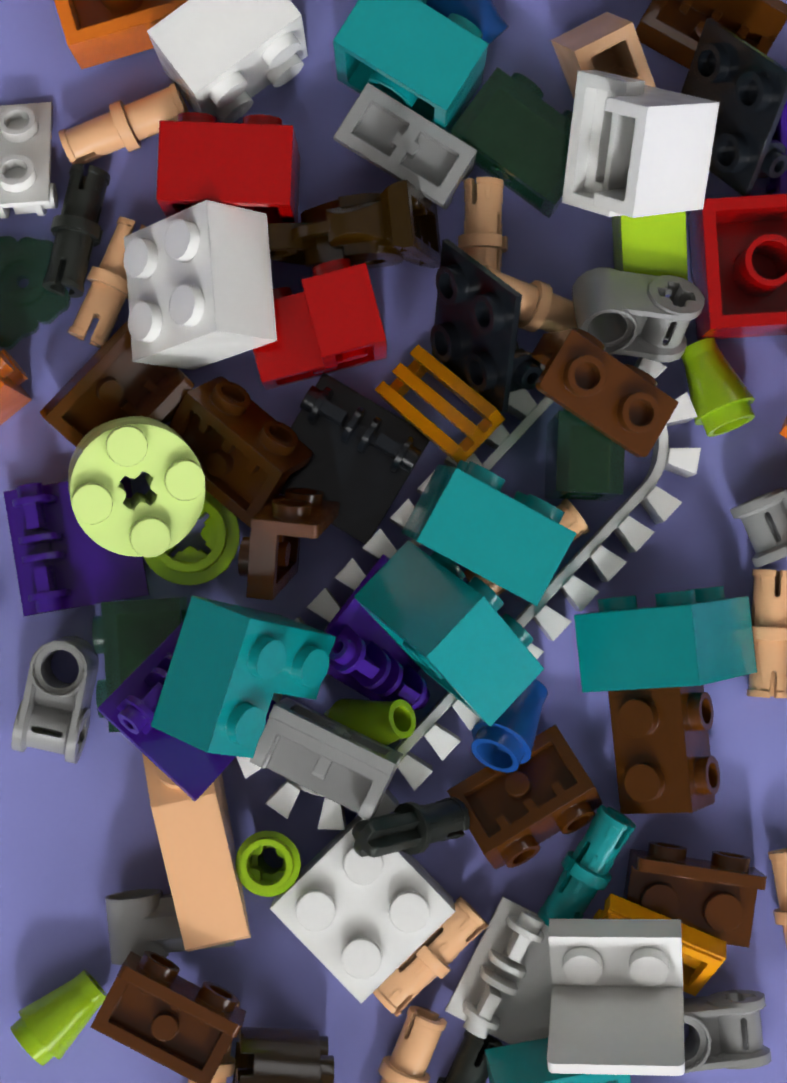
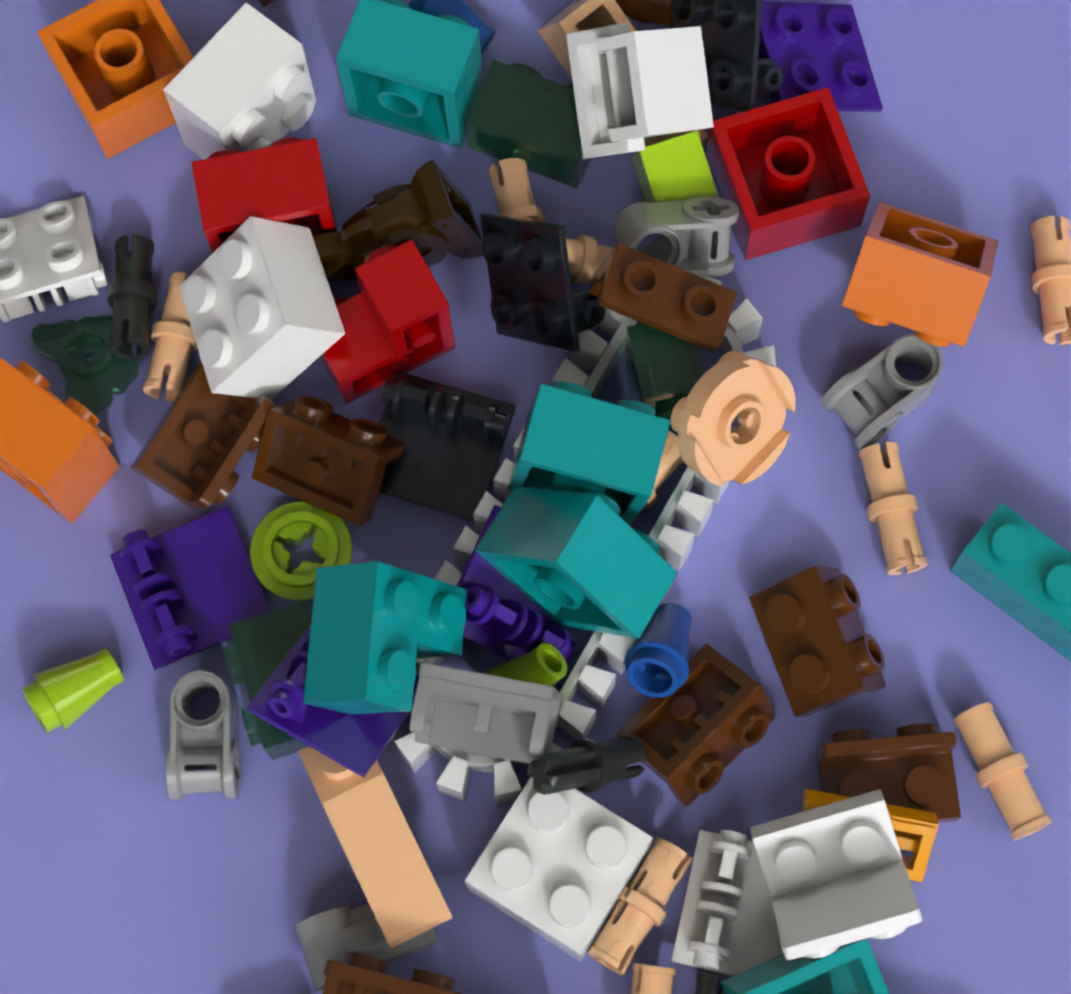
camera: 10 degrees left, 15 degrees down
light nougat pin [58,82,188,165] -> none
yellowish green brick [68,416,205,558] -> none
lime cone [235,831,301,897] -> none
reddish brown bracket [238,488,340,600] -> none
light grey hinge [333,82,477,210] -> none
light orange tile [374,344,505,464] -> none
teal pin [537,805,636,927] -> none
teal brick [574,586,757,693] -> none
lime cone [681,338,755,437] -> none
light grey piece [684,990,771,1073] -> none
none -> light nougat plate [670,351,796,486]

